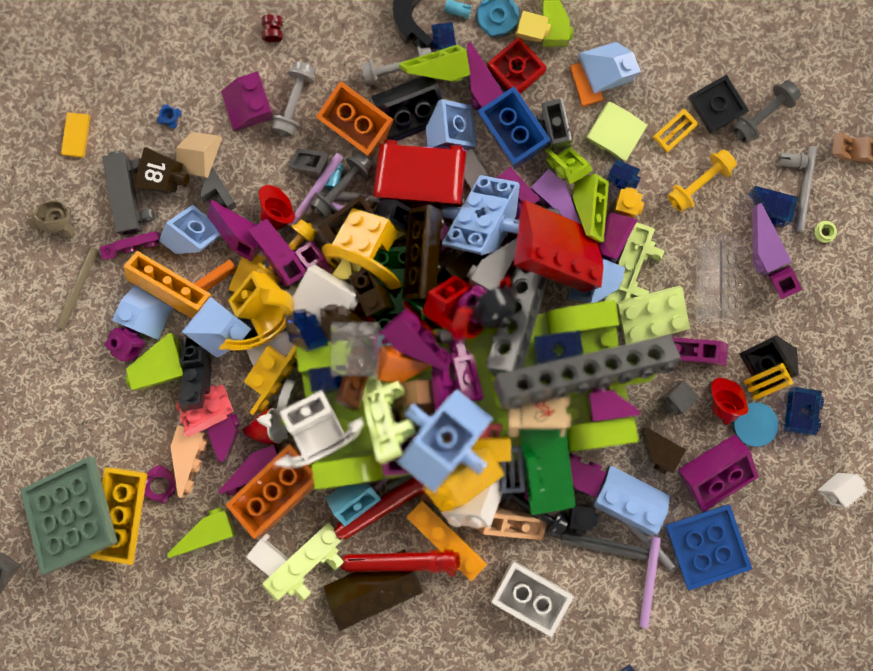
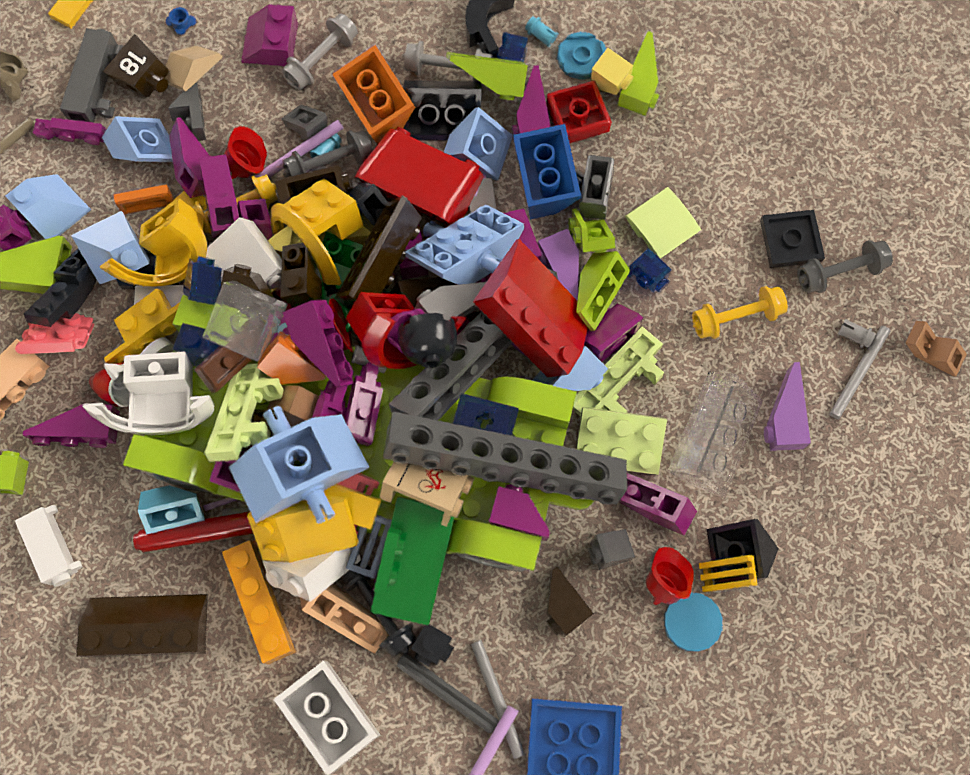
camera: 15 degrees right, 10 degrees down
light orange brick [124,251,211,319] -> none
magenta slope [206,413,241,462] -> none
orange slope [226,444,315,539] -> none
yellowish green hinge [262,522,344,602] -> none
red cylinder [340,550,461,577] -> none
orange tile [569,62,603,108] -> none
magenta slope [569,453,606,497] -> none
light blue slope [578,42,641,94] -> none
light blue slope [591,465,670,536] -> none
yellow brick [613,188,644,218] -> none
yellow tile [652,109,699,154] -> none
magenta slope [678,434,759,512] -> none
clear blue slope [749,186,798,228] -> none
magenta brick [768,265,802,299] -> none
clear blue brick [784,387,824,436] -> none
yellowish green plate [814,221,837,243] -> none
white brick [818,473,867,508] -> none

